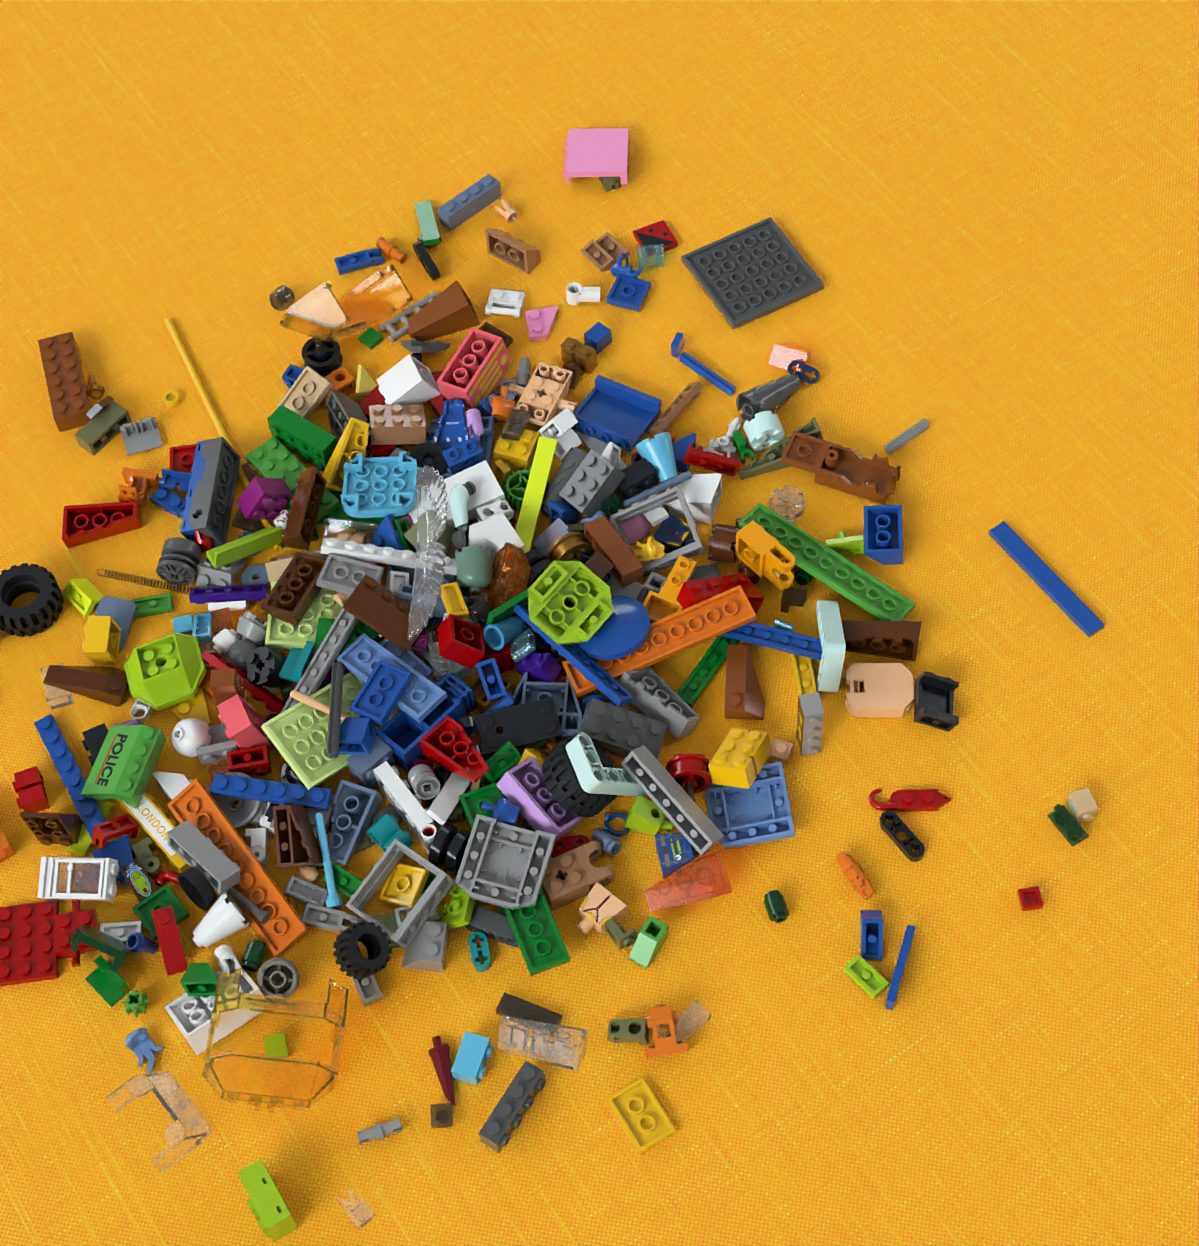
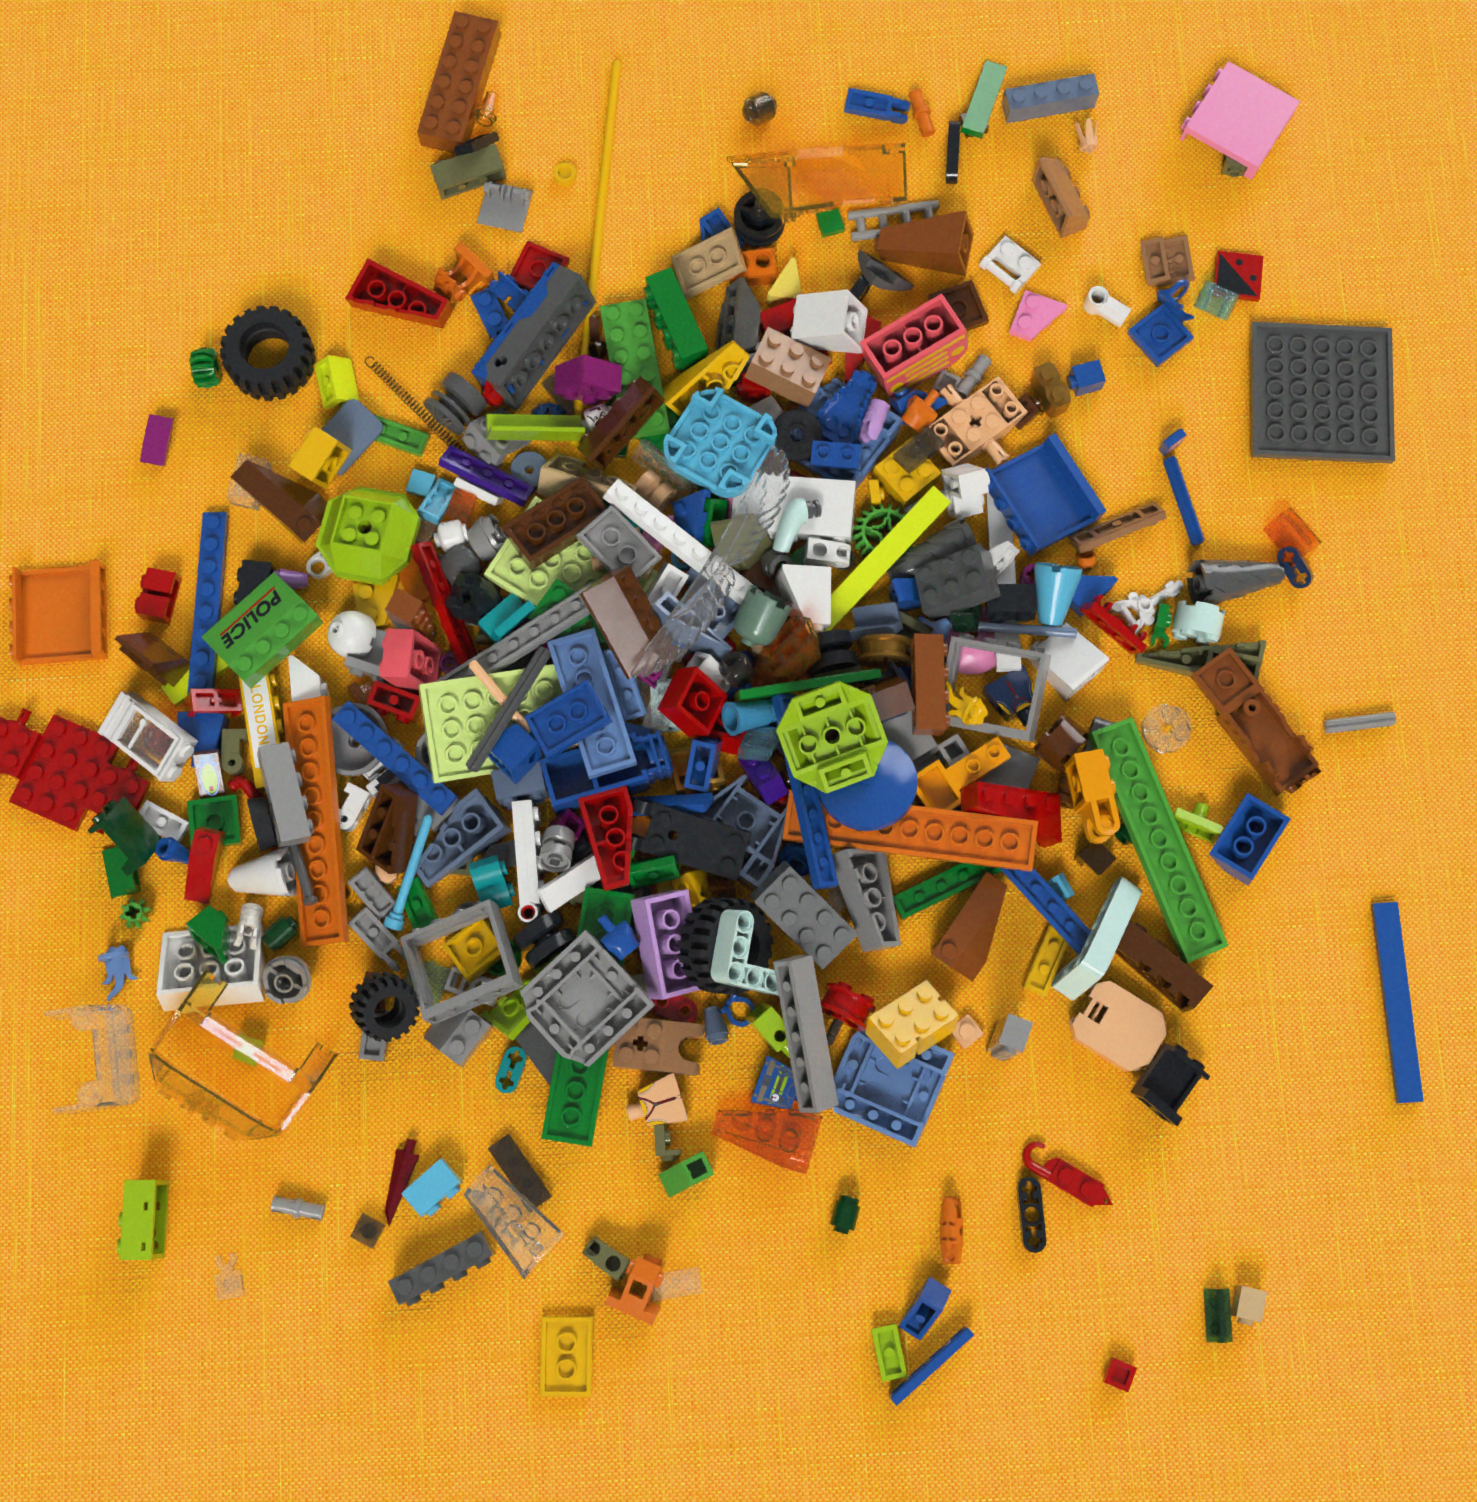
camera: 25 degrees right, 20 degrees up
yellow tile [438,582,469,618] -> none

